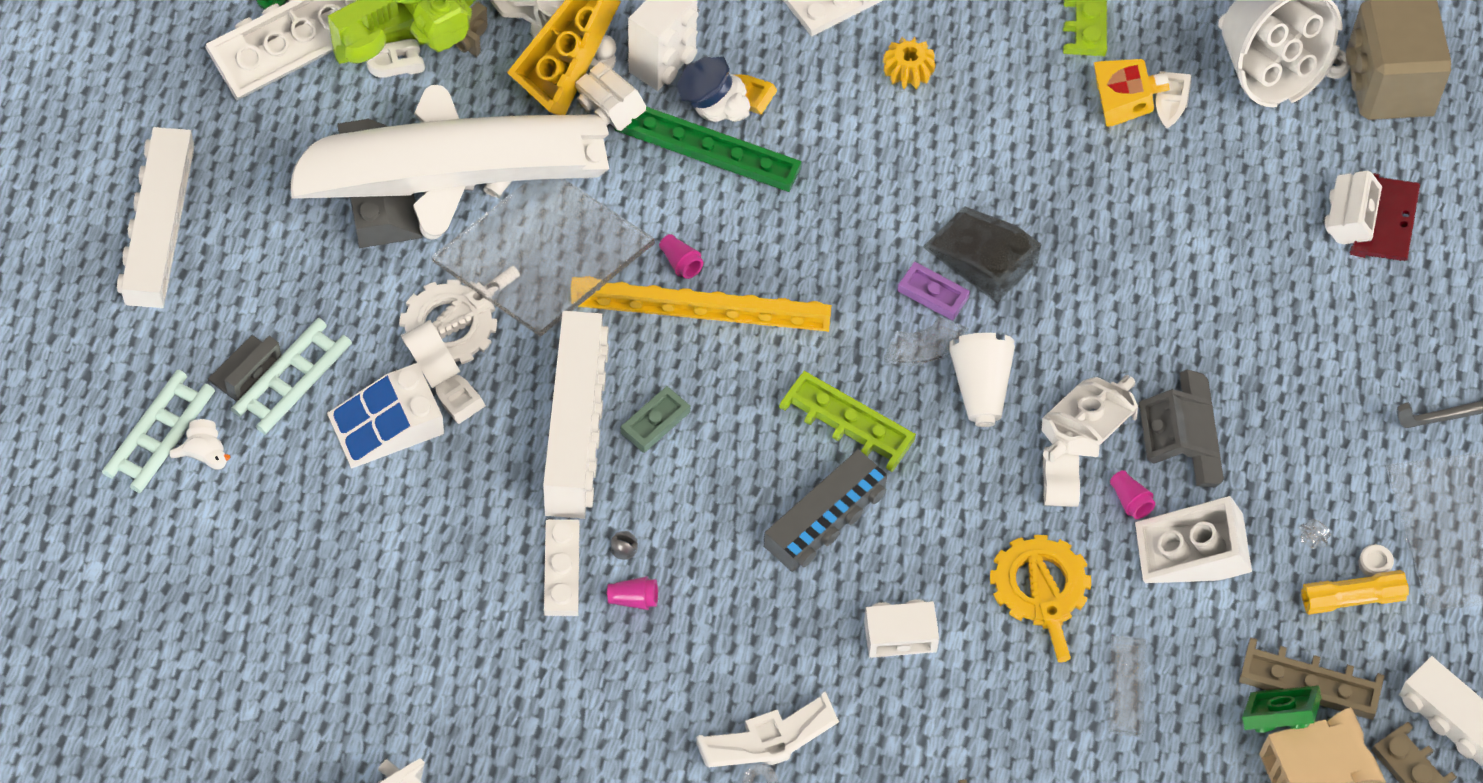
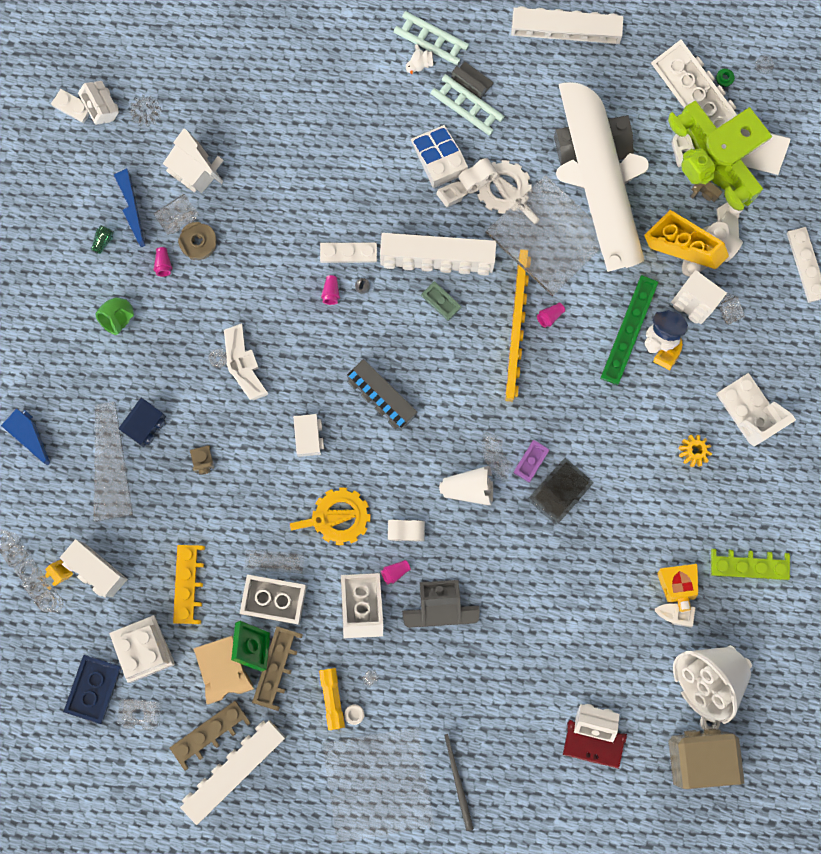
camera: 90 degrees right, 20 degrees up
white brick [575,62,646,131] -> none
lime hinge [779,371,916,472] -> none
white plate [1042,375,1138,463] -> none
none -> white brick [240,575,307,625]

